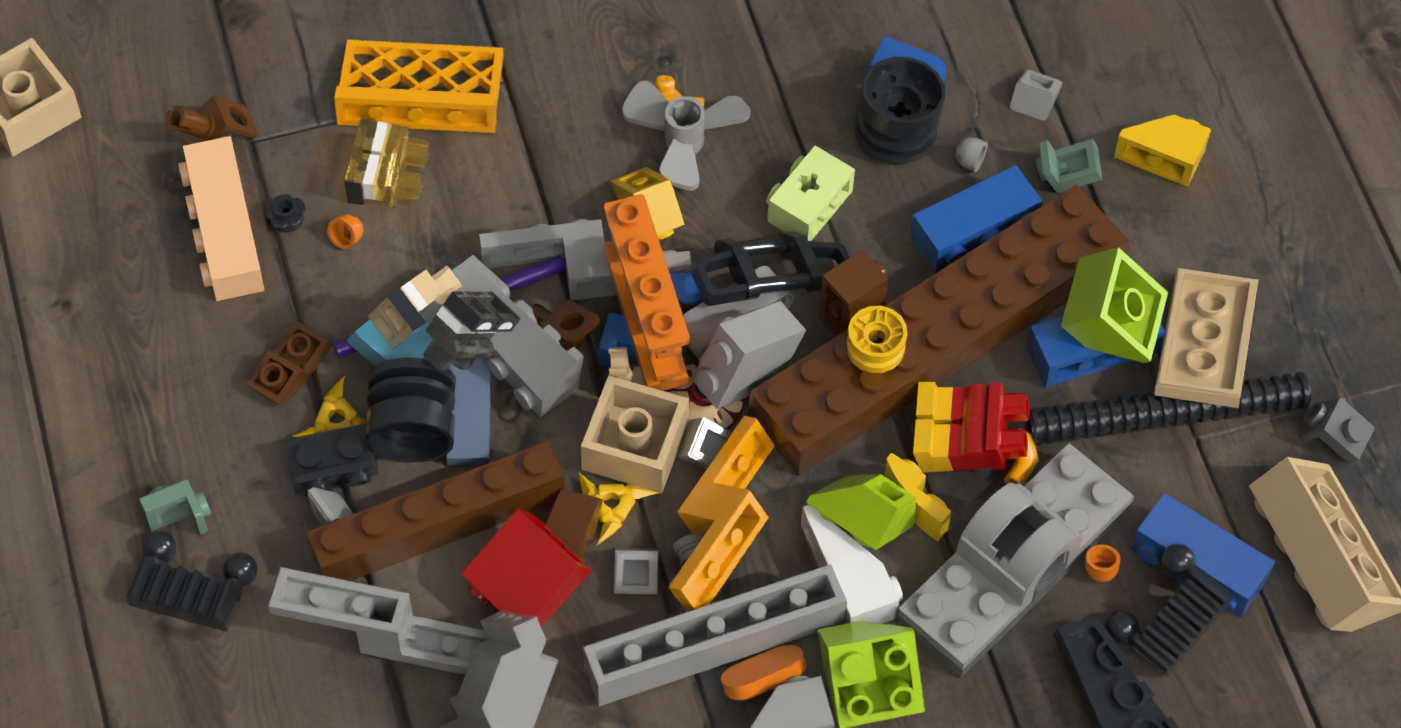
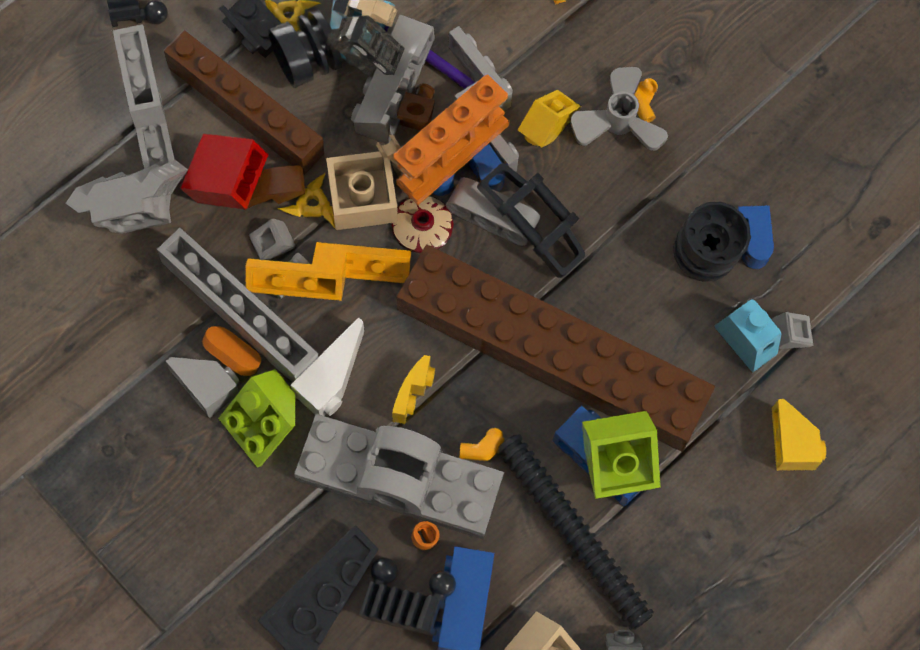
camera: 60 degrees right, 10 degrees up
light grey slope [308,487,354,526] -> none
sand blue tile [447,349,491,465] -> none
light grey slope [676,417,733,469] -> none
light grey brick [692,301,806,409] -> none
yellowish green brick [766,146,855,241] -> none
lime slope [806,474,916,550] -> none
reddish brown brick [819,250,888,336] -> none
yellow wheel [846,306,907,373] -> none
blue brick [910,165,1042,272] -> none
red hips [913,382,1030,473] -> none
light grey hinge [955,137,988,172] -> none
sand green bracket [1036,139,1102,193] -> none
tan tile [1154,268,1258,408] -> none
none -> medium azure torso [714,299,782,373]

